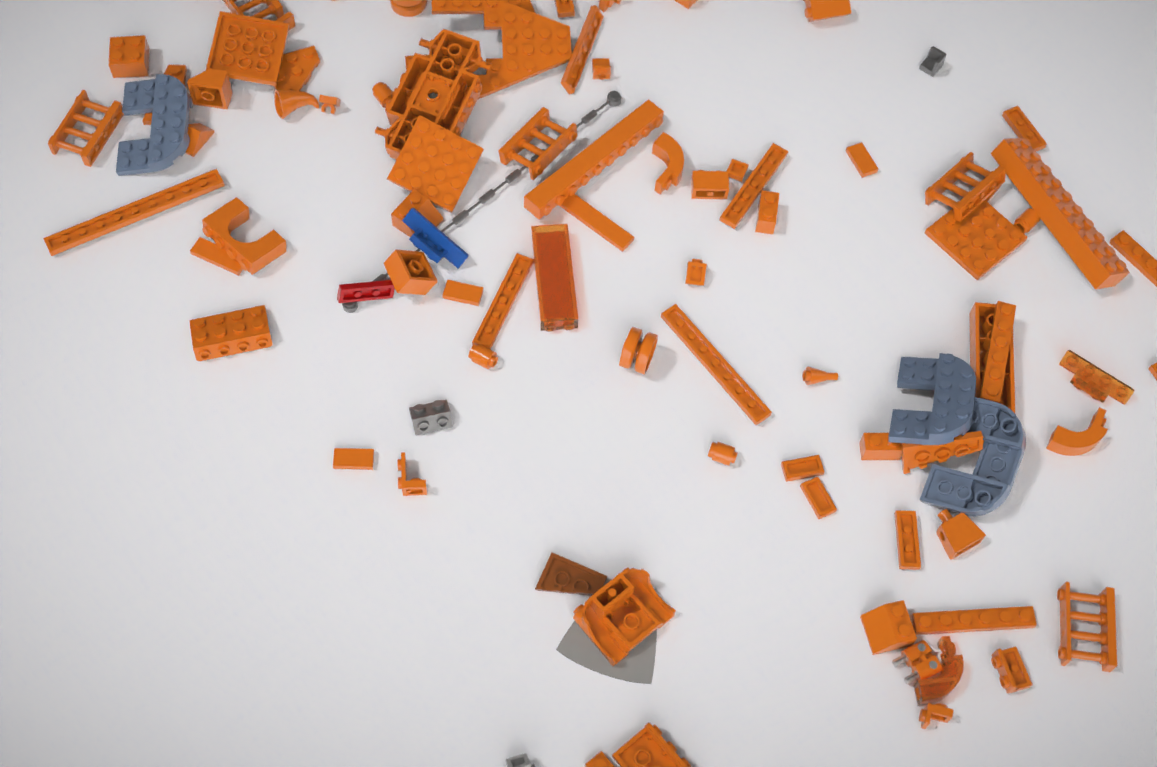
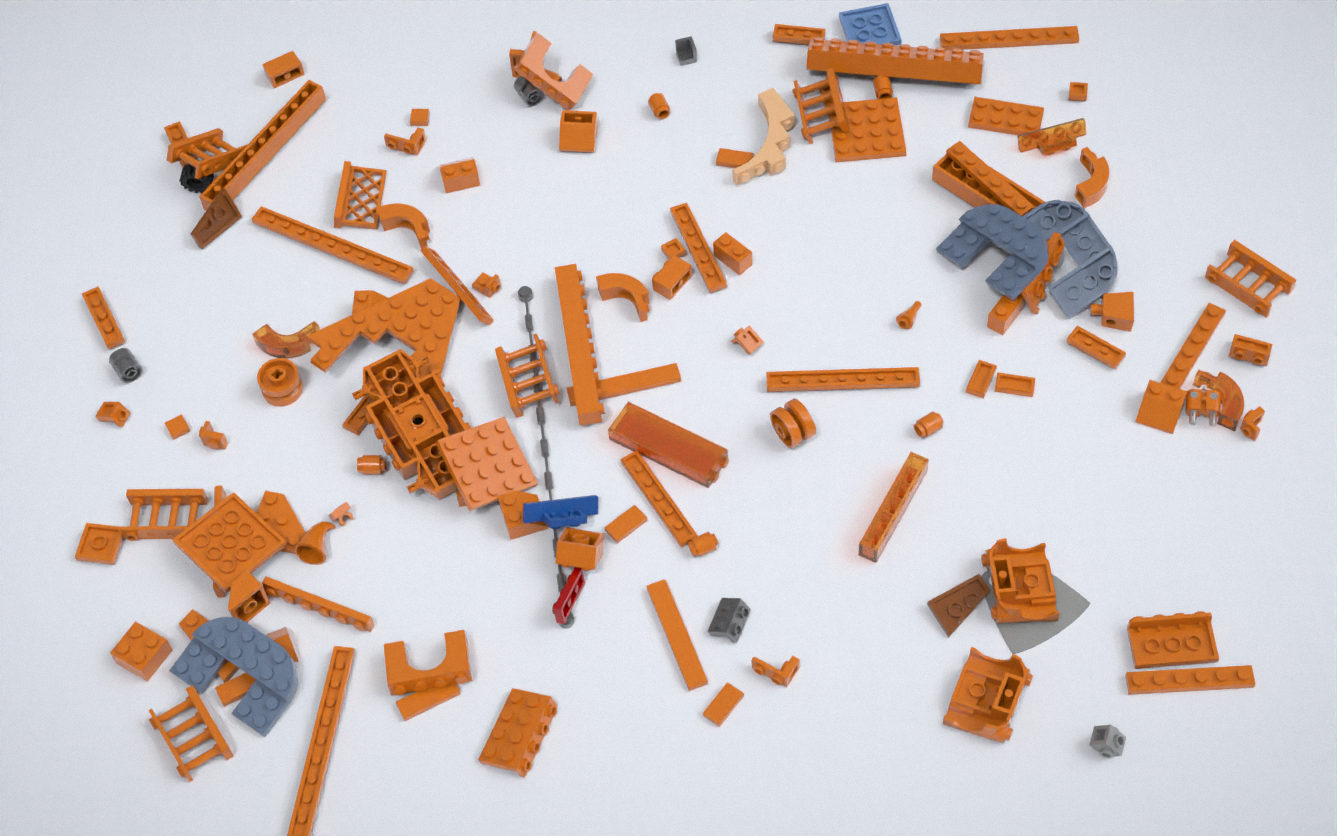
camera: 45 degrees left, 5 degrees down
none -> orange tile [215,673,256,707]
none -> orange plate [262,576,374,632]
none -> orange slope [559,110,598,153]
none -> orange tile [646,579,708,691]
none -> orange brick [648,93,670,119]
none -> light nougat arch [732,88,795,186]
none -> medium blue plate [839,3,902,46]
none -> clear orange brick [858,452,929,563]
none -> orange piece [943,647,1033,743]
none -> orange plate [968,96,1044,139]

